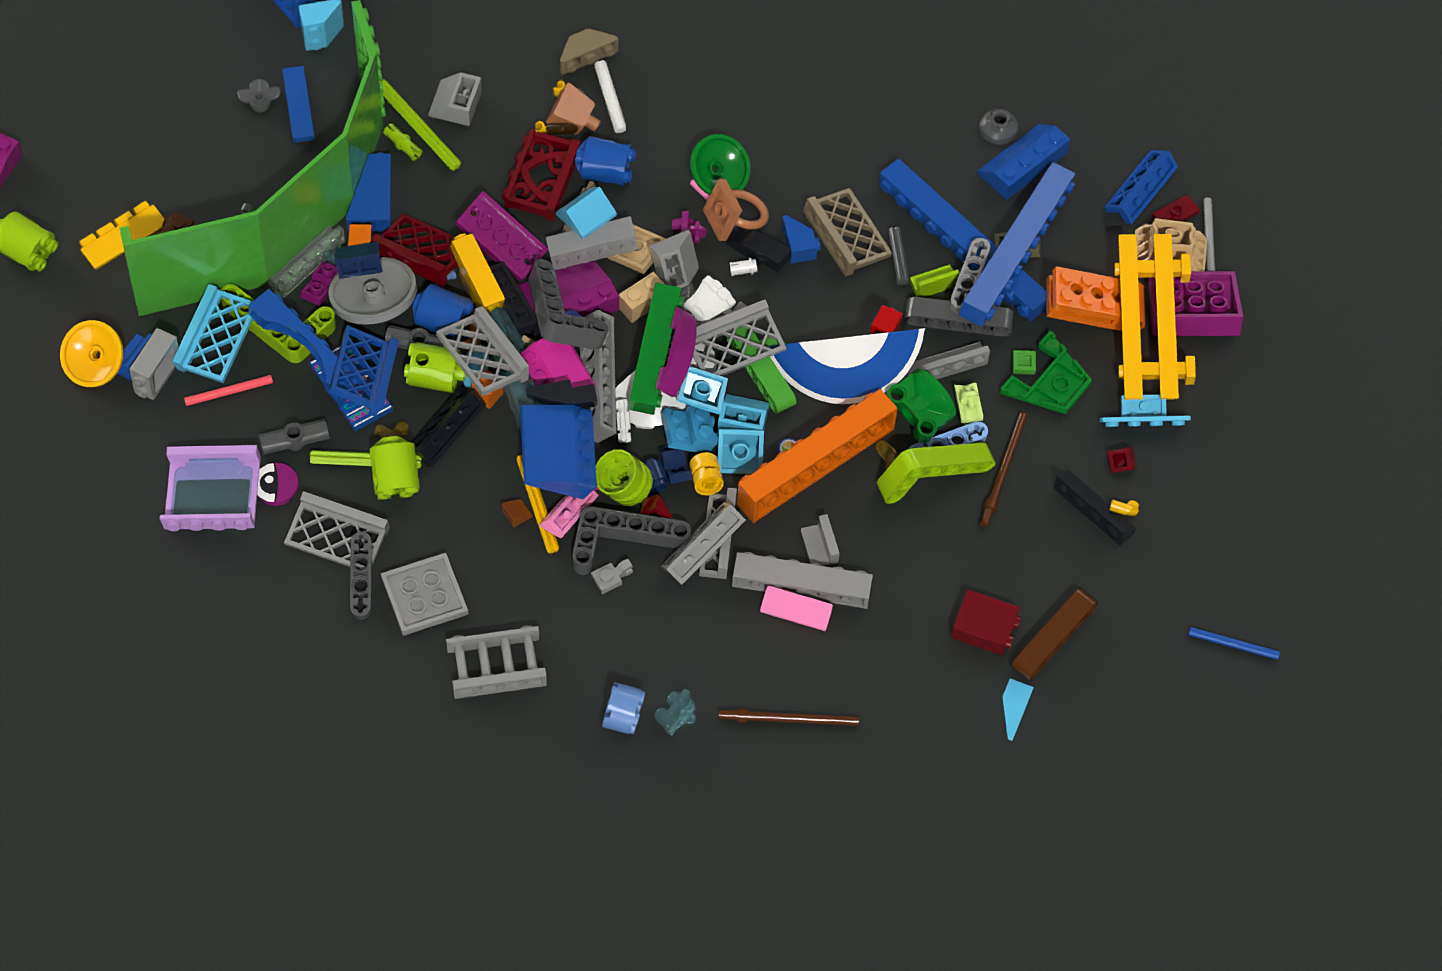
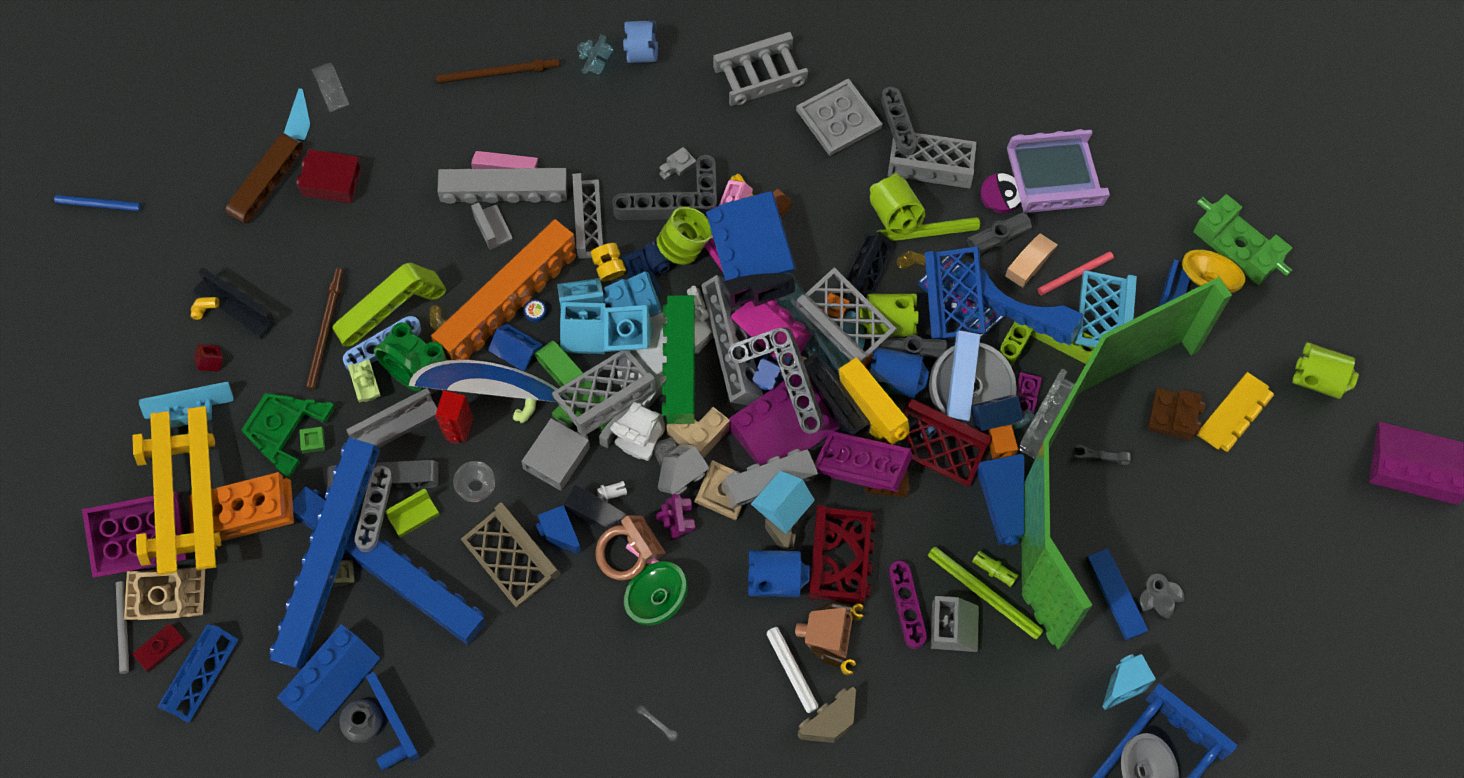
camera: 170 degrees right, 5 degrees up
light grey window [129,328,179,400] -> none
dark red slope [640,495,672,519] -> none
magenta slope [655,307,697,397] -> none
light grey fence [661,502,745,585] -> none
dark grey axle [888,227,909,286] -> none
none -> clear slope [311,62,349,112]
none -> blue piece [366,672,420,771]
none -> clear piece [453,461,495,502]
none -> blue panel [489,323,543,371]
none -> light grey brick [521,419,590,491]
none -> clear hinge [637,706,677,741]
none -> magenta beam [889,561,927,649]
none -> light blue tile [946,331,980,422]
none -> light nougat slope [1005,233,1058,288]
none -> bright green brick [1193,194,1293,286]

